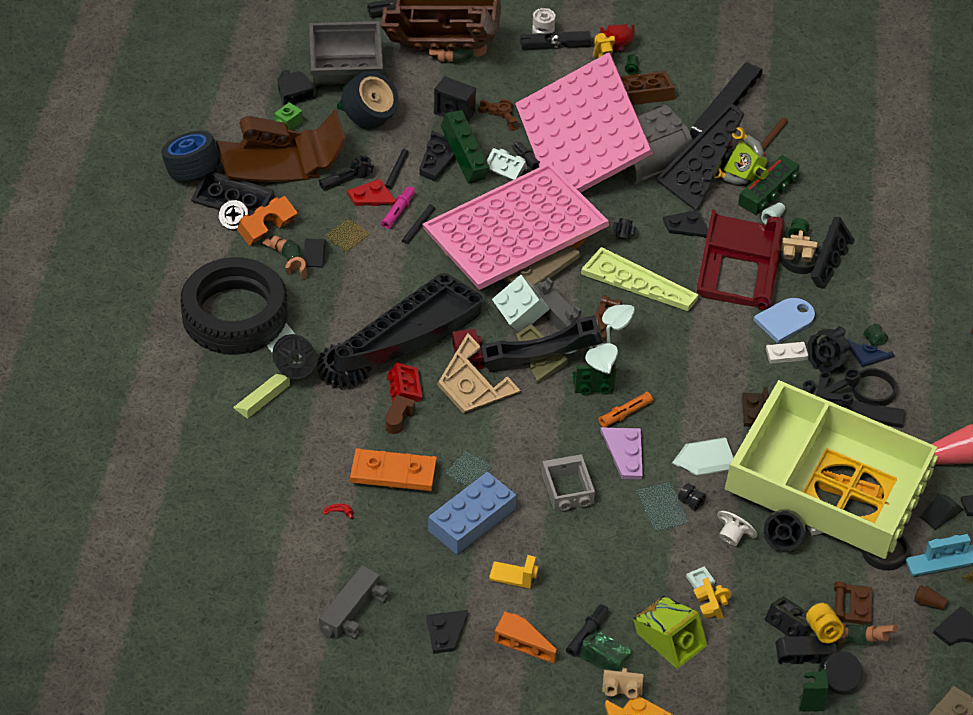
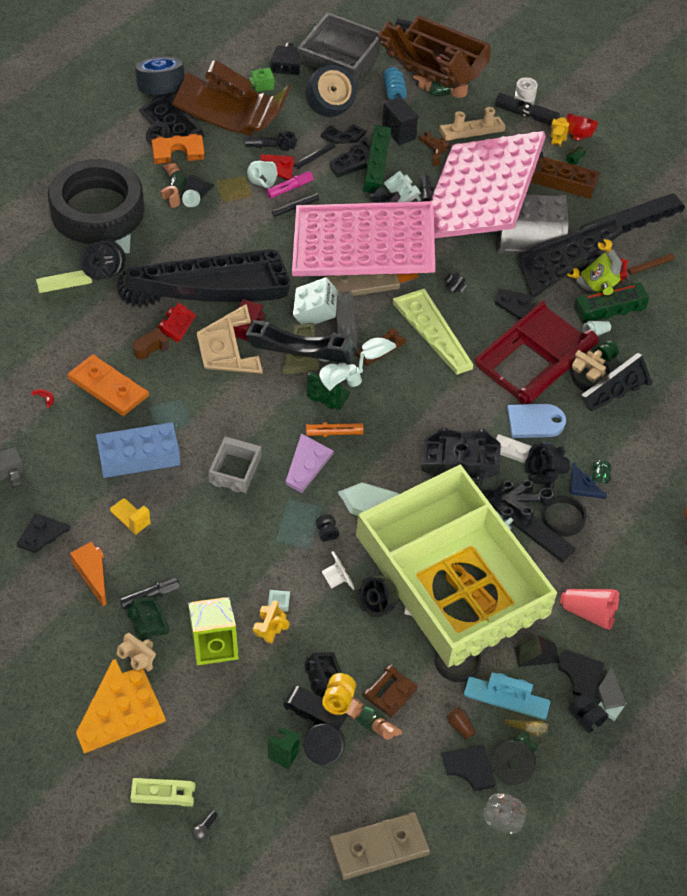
camera: 30 degrees right, 5 degrees up
none -> light aqua tile [182,190,200,207]
none -> light aqua hair [247,161,277,189]
none -> black tile [321,124,366,144]
none -> black bracket [370,187,401,203]
none -> dark azure piece [383,67,407,100]
none -> black piece [421,427,501,486]
none -> tan plate [439,107,506,141]

